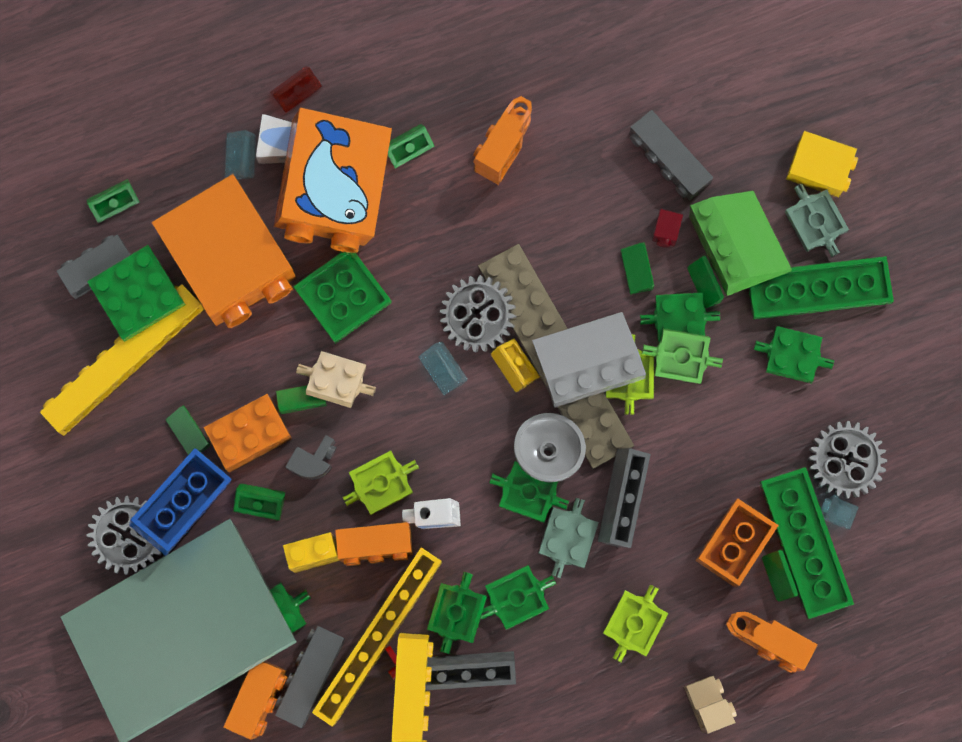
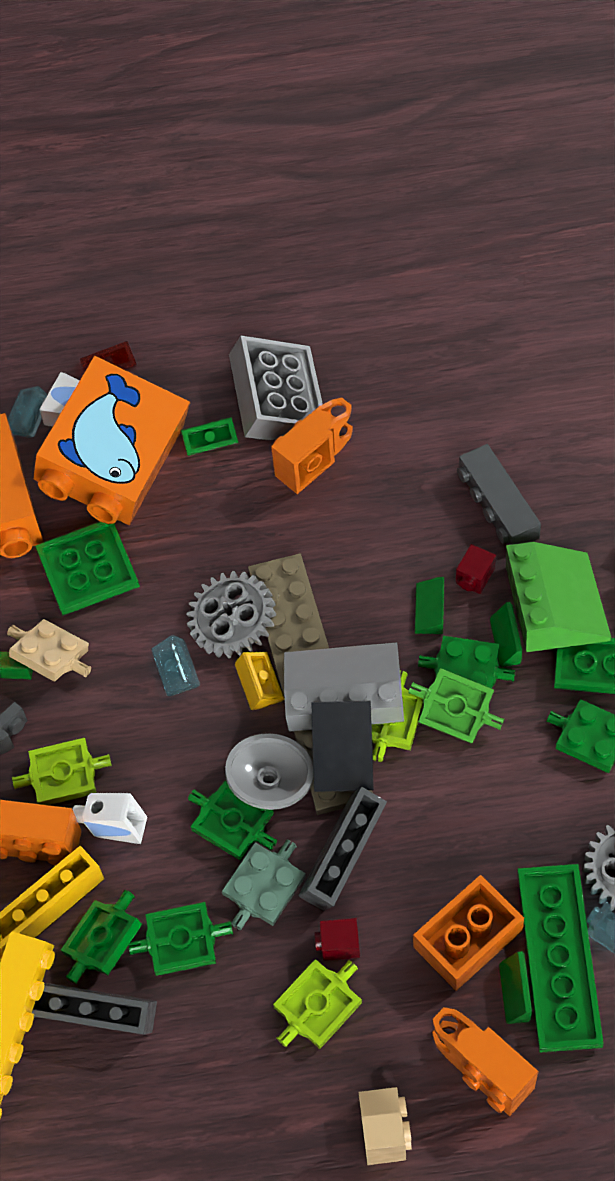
camera: 20 degrees right, 20 degrees down
none -> light grey slope [229,336,323,440]
none -> black tile [311,700,374,792]
none -> dark red brick [315,918,360,961]

